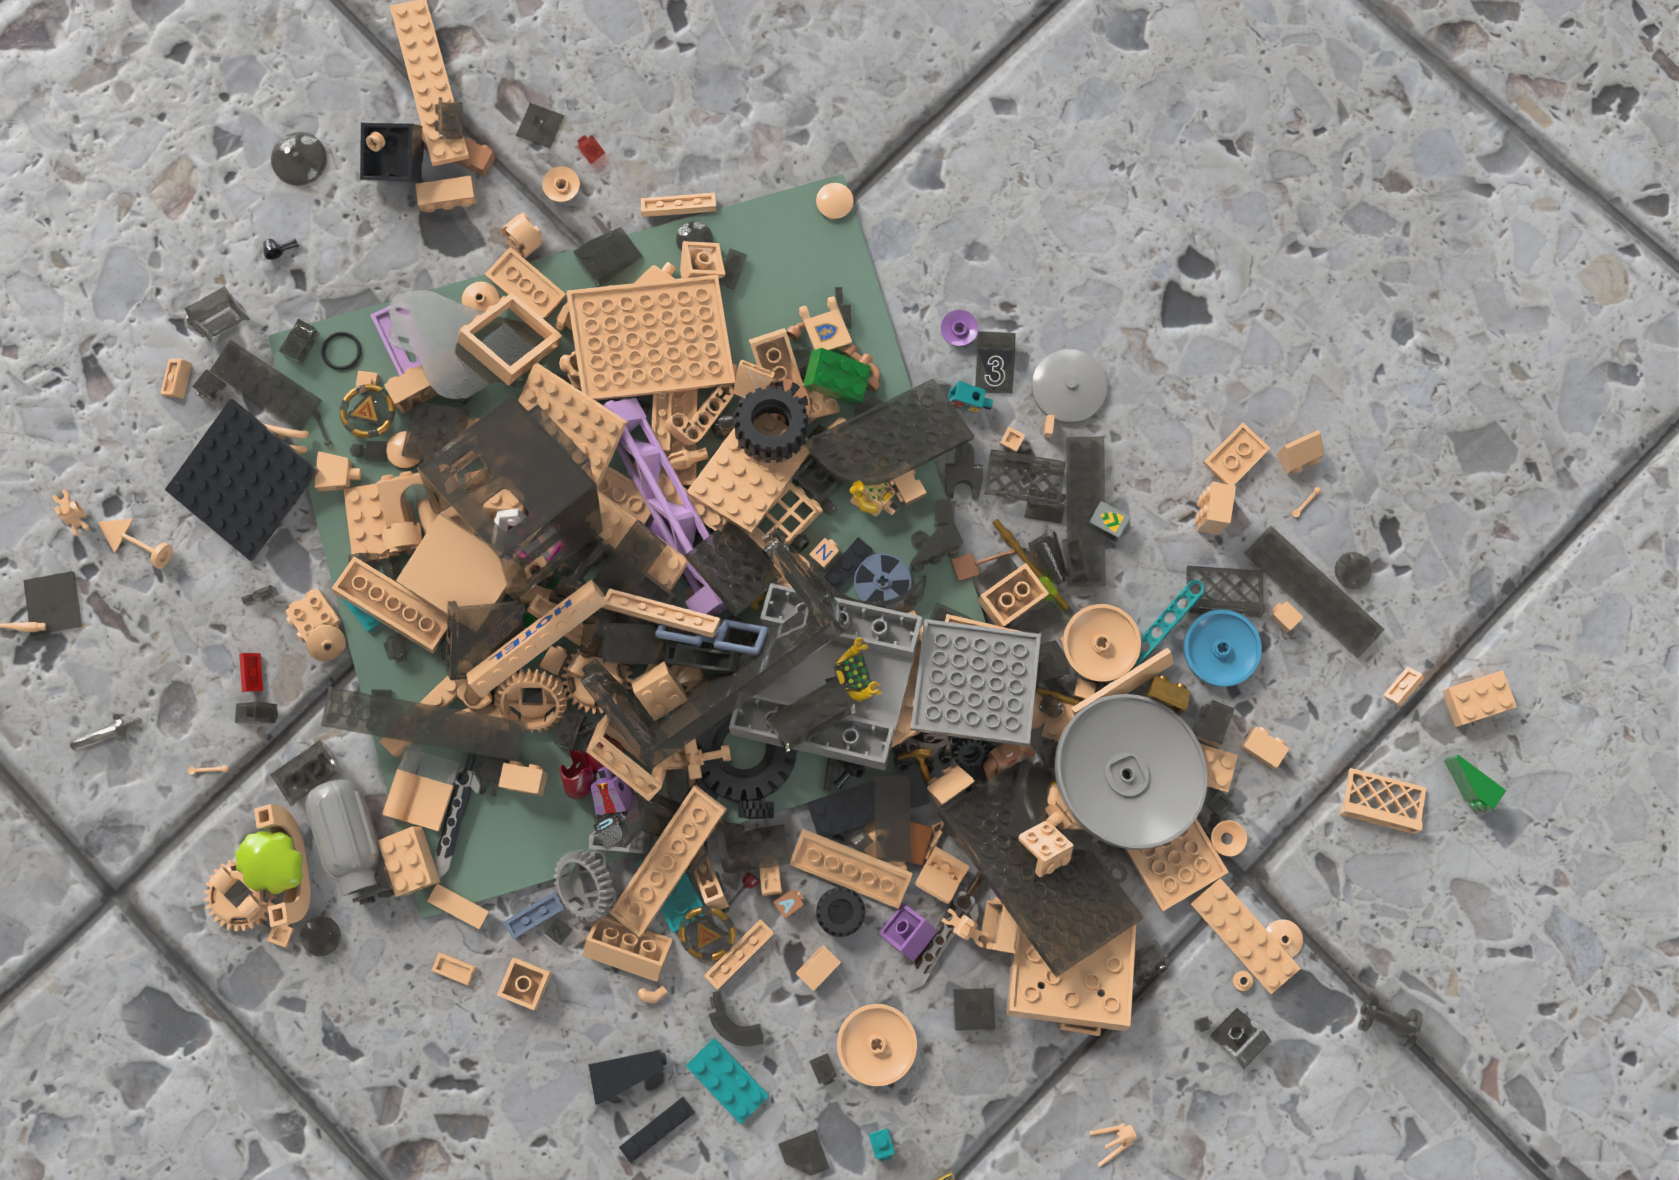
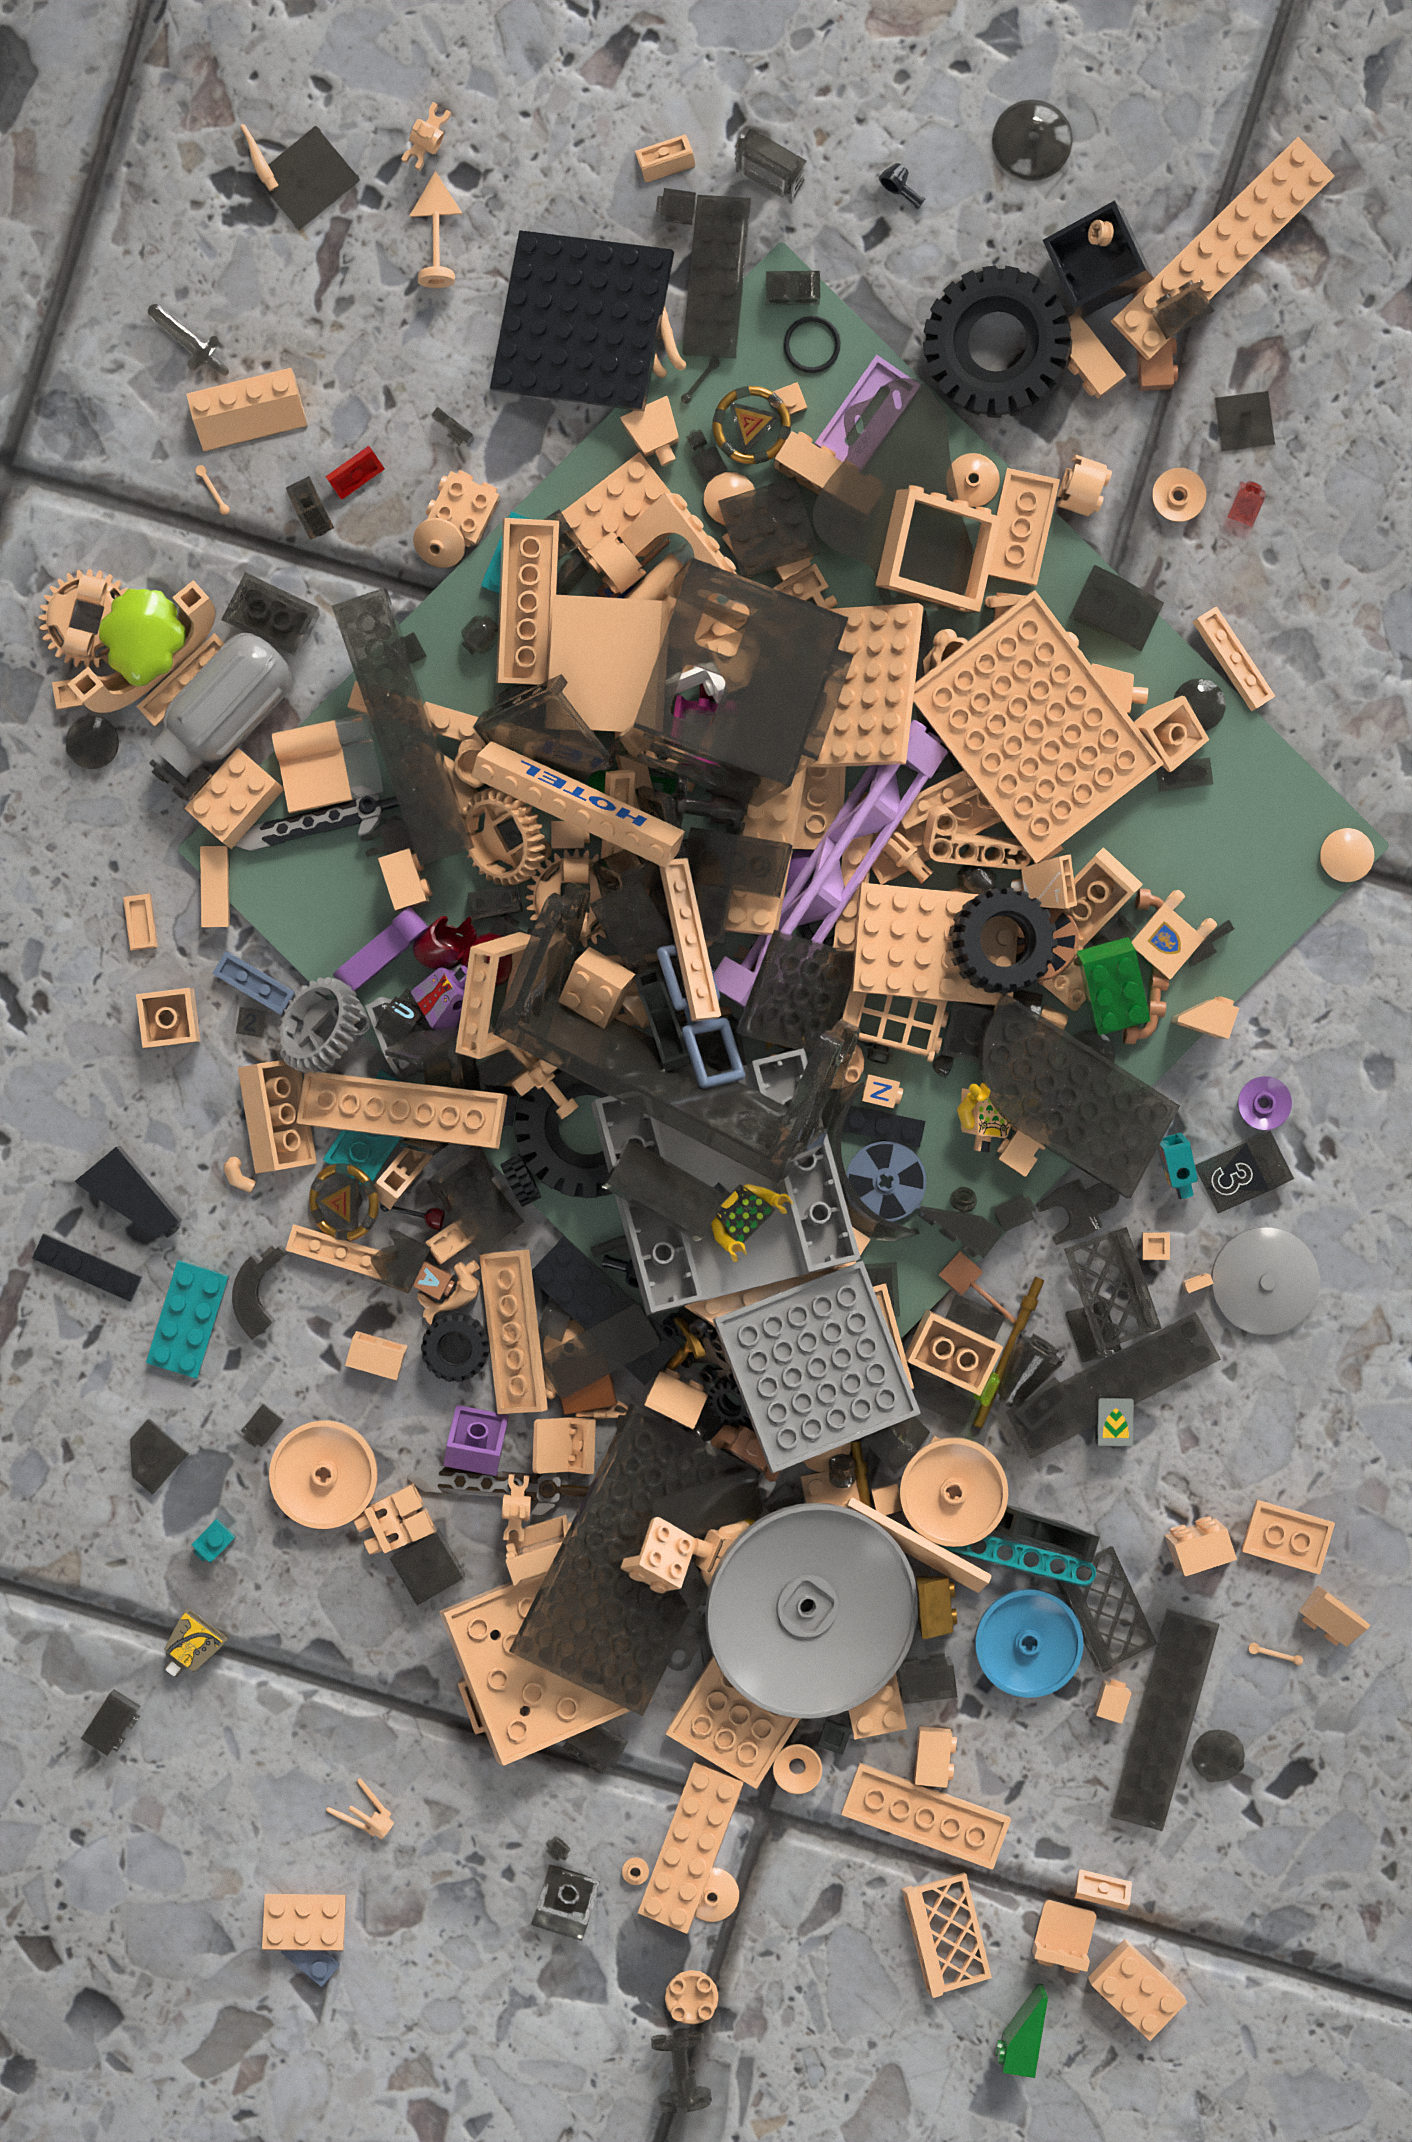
camera: 65 degrees right, 10 degrees up
none -> light nougat plate [136,633,225,727]
none -> light nougat slope [186,368,308,452]
none -> medium lavender beam [332,906,428,992]
none -> light nougat hips [353,1483,436,1555]
none -> clear smoke piece [367,1228,431,1294]
none -> light nougat animal [417,1260,480,1325]
none -> light nougat dish [665,1970,719,2025]
none -> light nougat plate [841,1762,1011,1870]
none -> black tyre [923,265,1072,418]
none -> pearl dark grey arch [994,1505,1100,1563]
none -> light nougat bracket [1032,1900,1096,1973]
none -> light nougat slope [1171,996,1239,1039]

